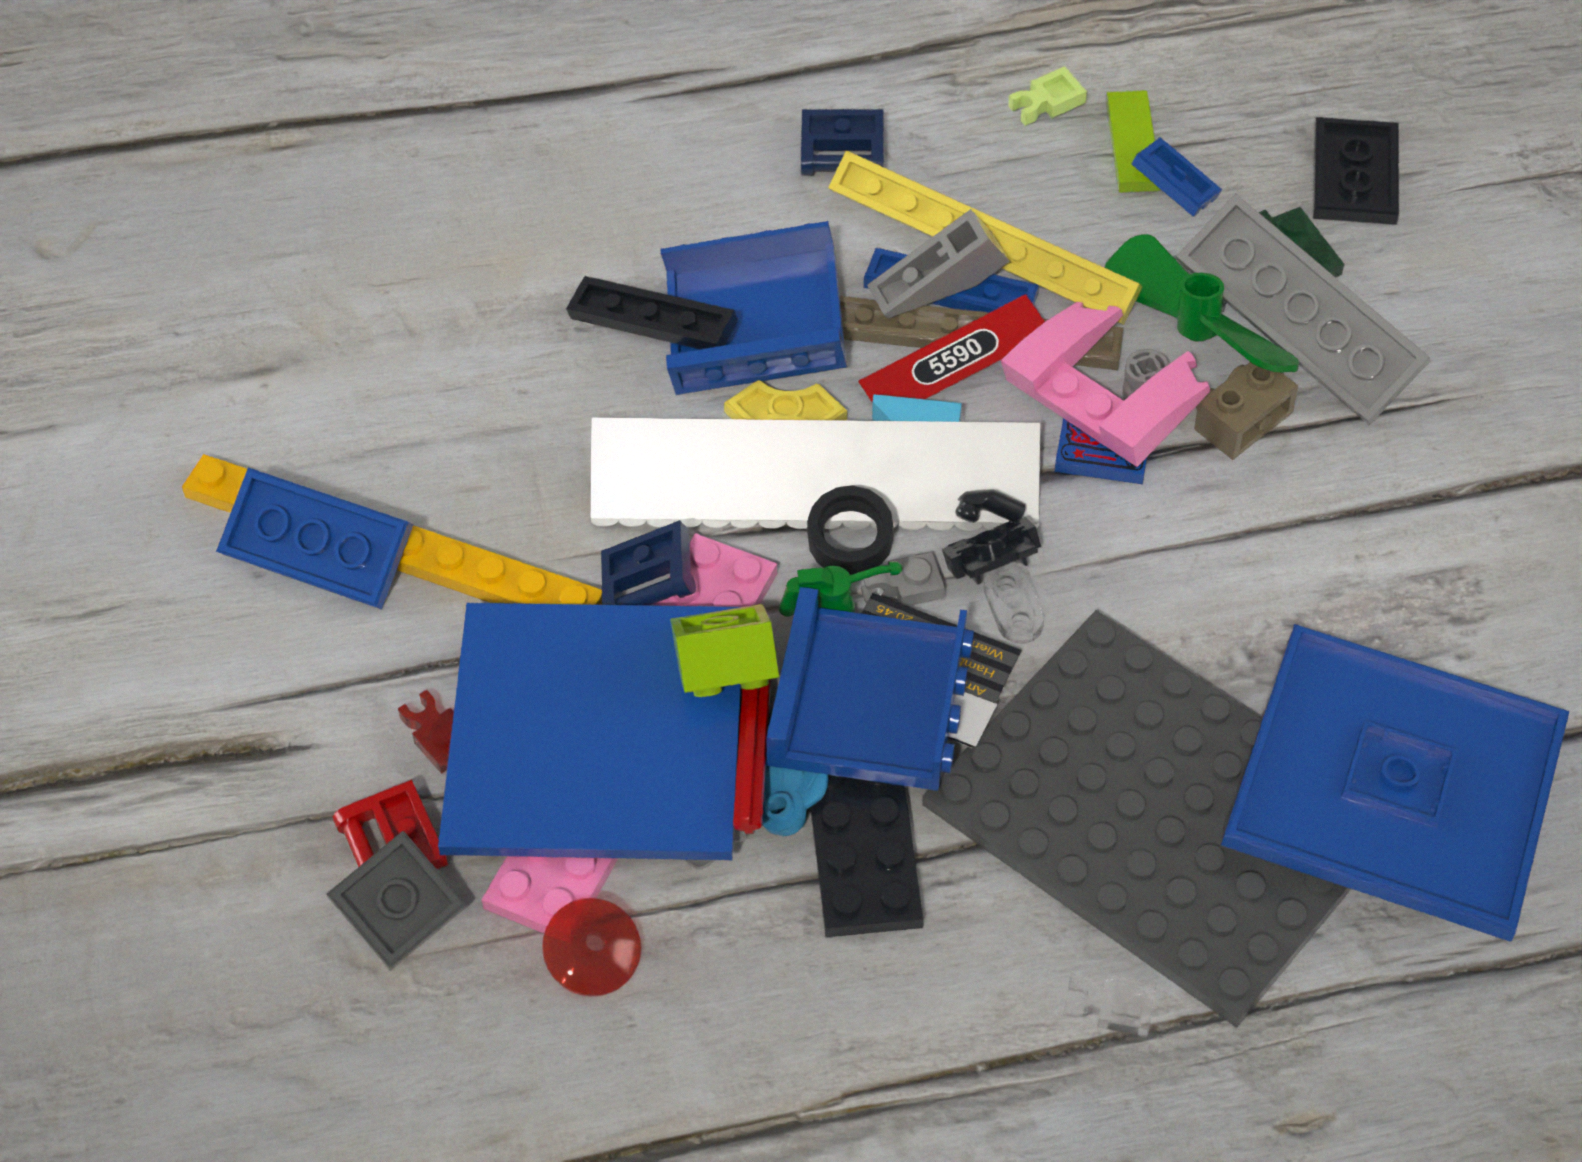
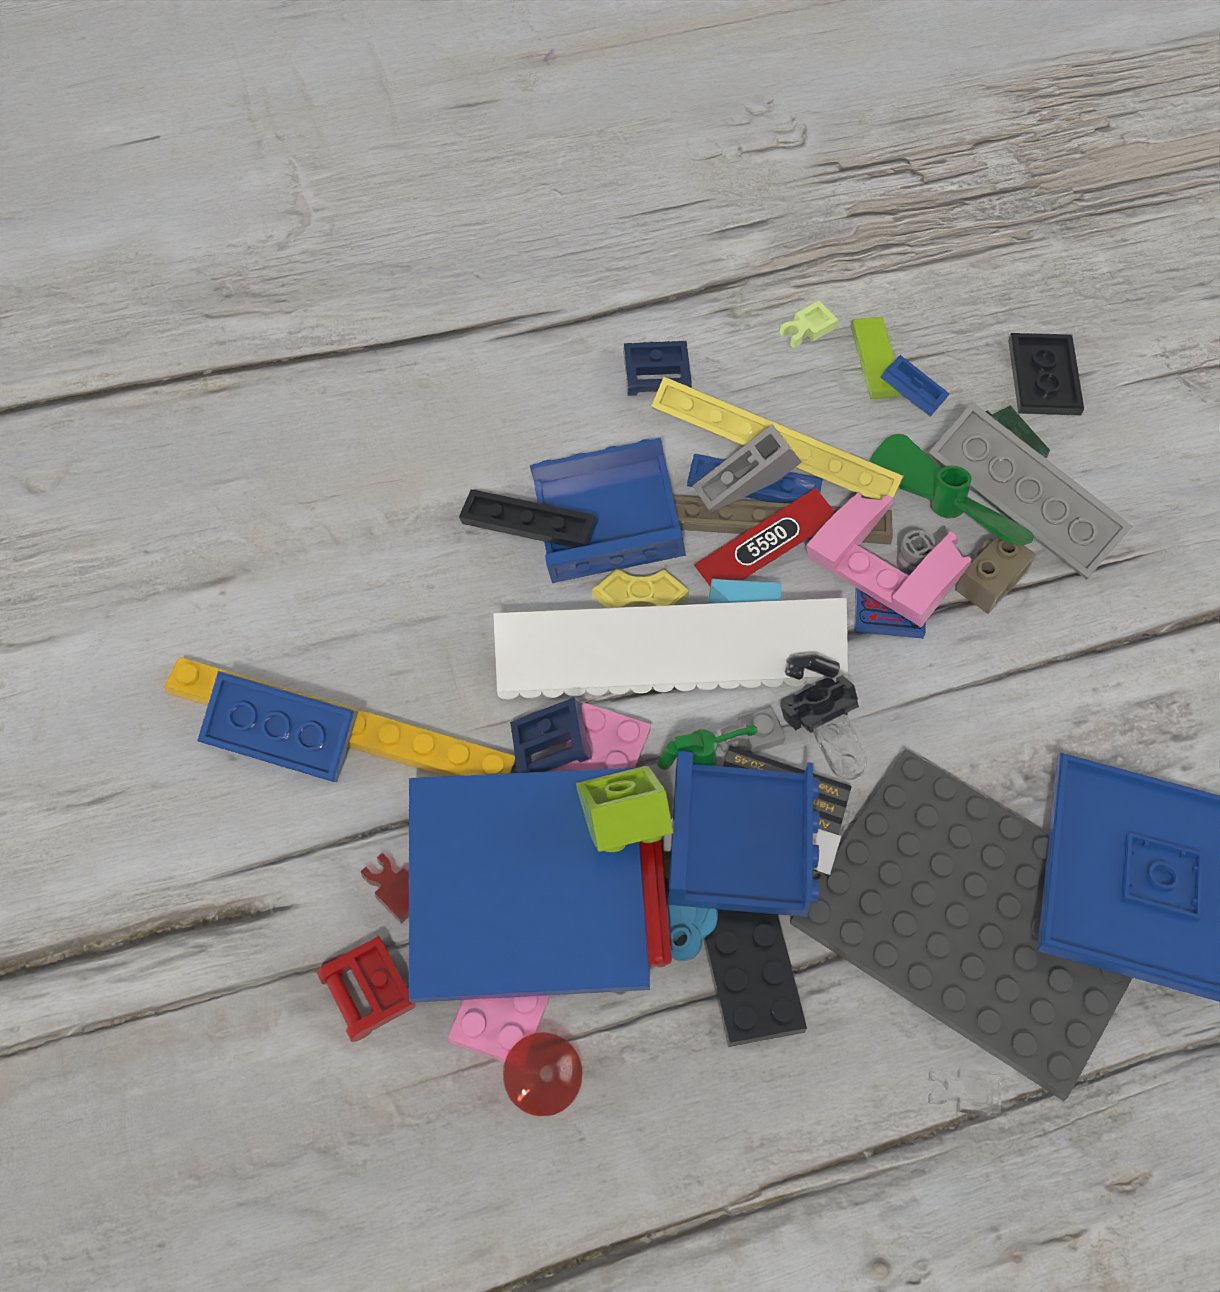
camera: 10 degrees left, 5 degrees up
dark grey tile [326,831,467,971] -> none
black tyre [807,485,893,575] -> none

